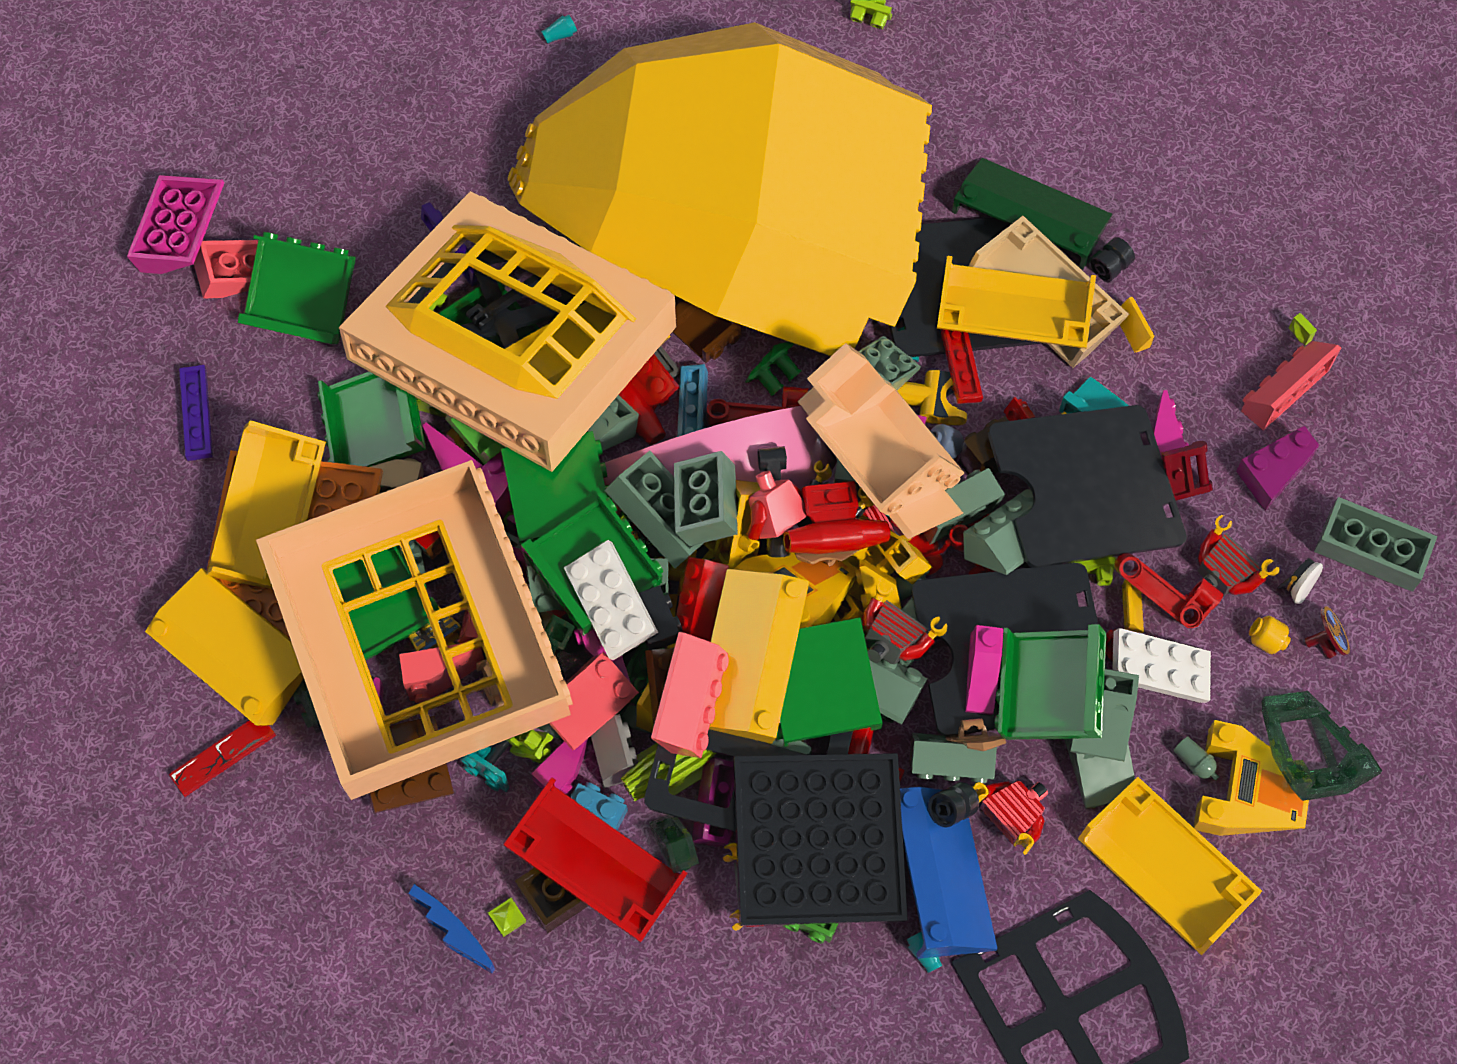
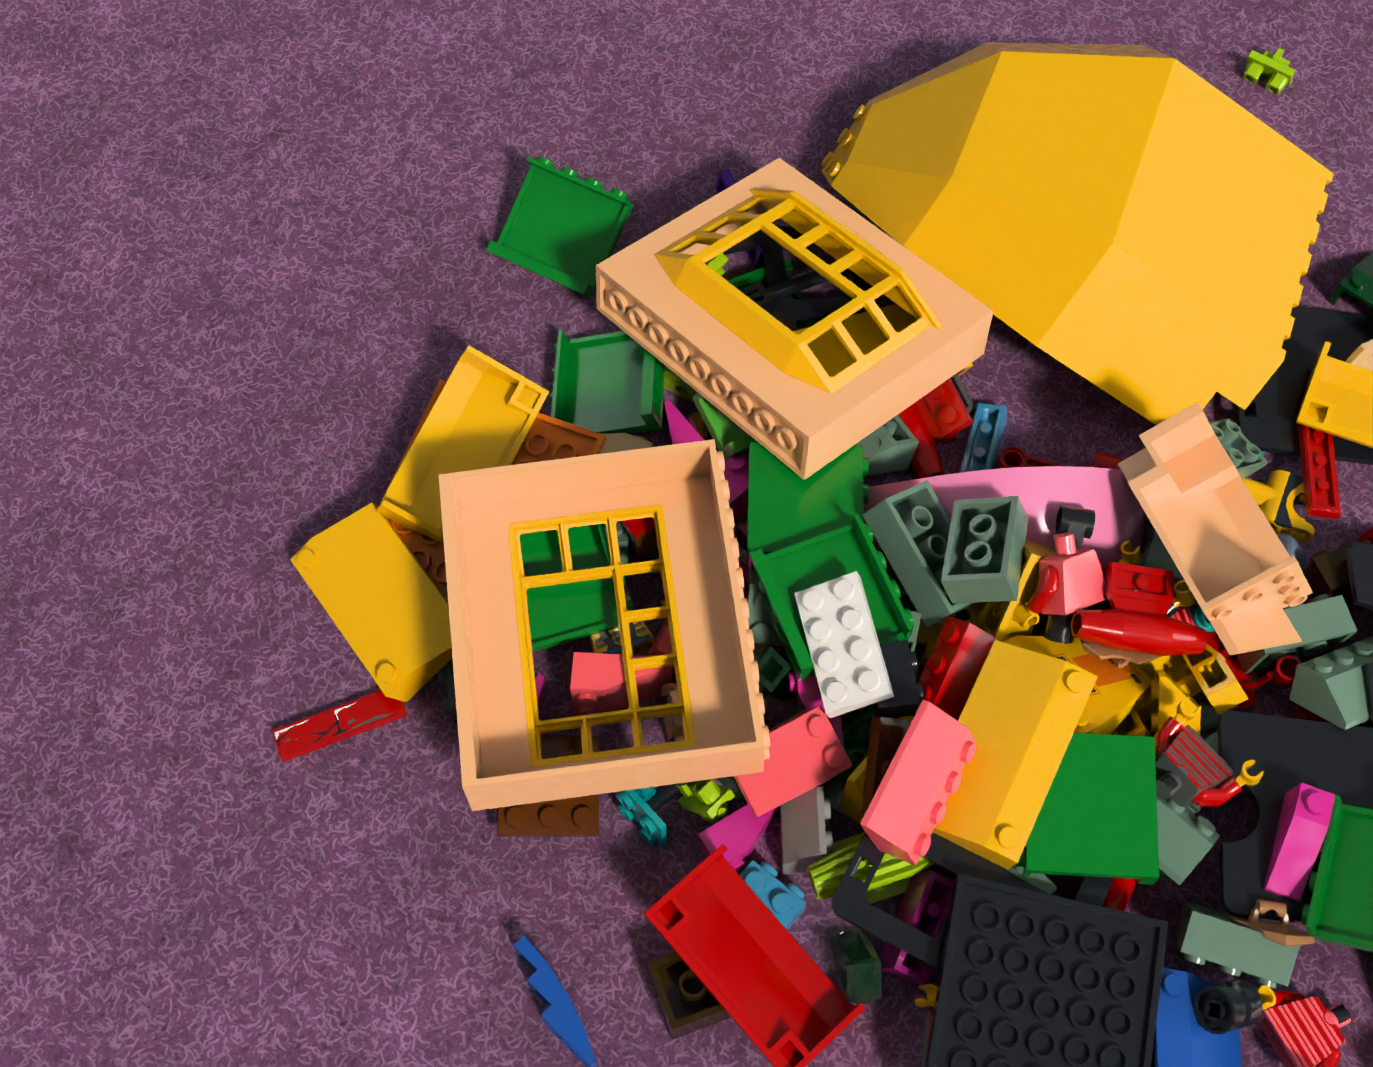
camera: 15 degrees right, 5 degrees down
dark pink slope [127,175,225,274] -> none
dark purple plate [179,365,213,461] -> none
coral slope [194,240,258,299] -> none
lime tile [488,898,527,937] -> none
teal cone [541,14,577,44] -> none
reddish brown panel [672,300,741,363] -> none
green connector [745,342,801,396] -> none

